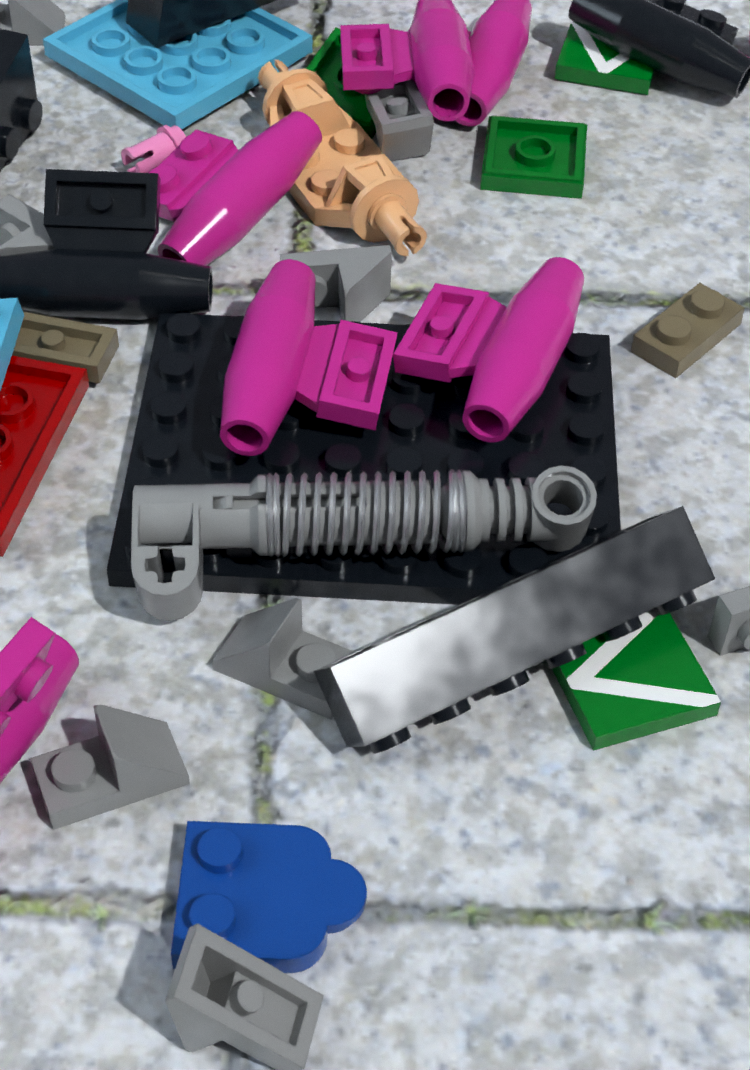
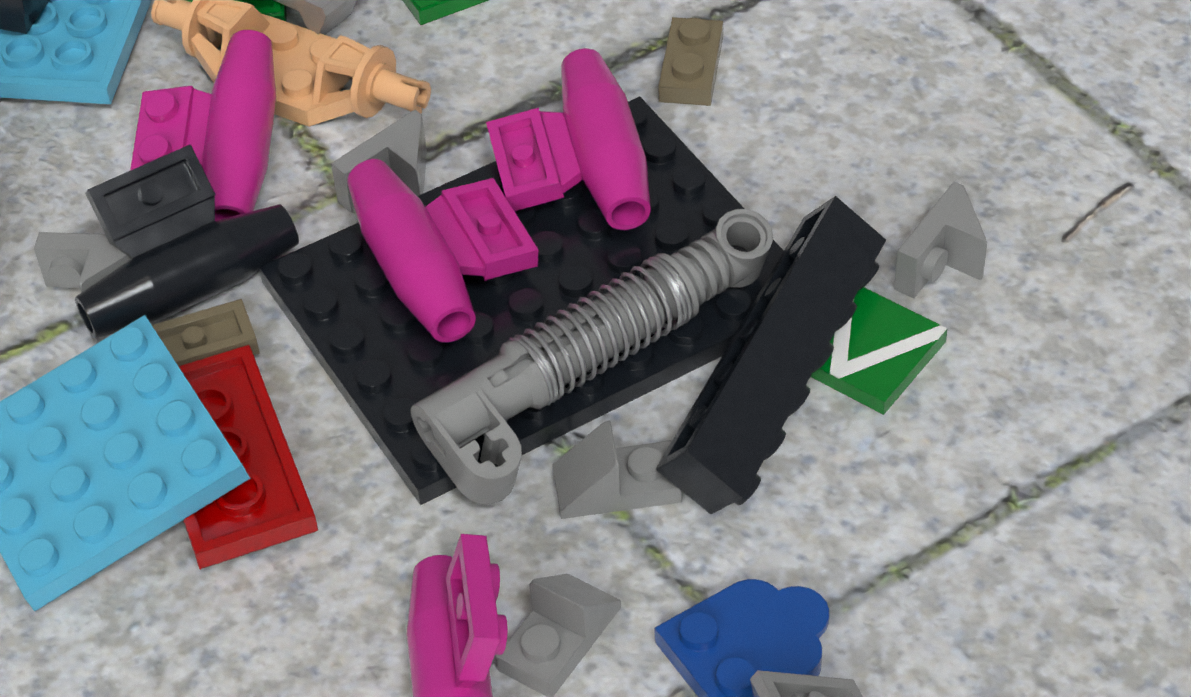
camera: 30 degrees left, 0 degrees up
bright pink pin [121,125,186,173] -> none

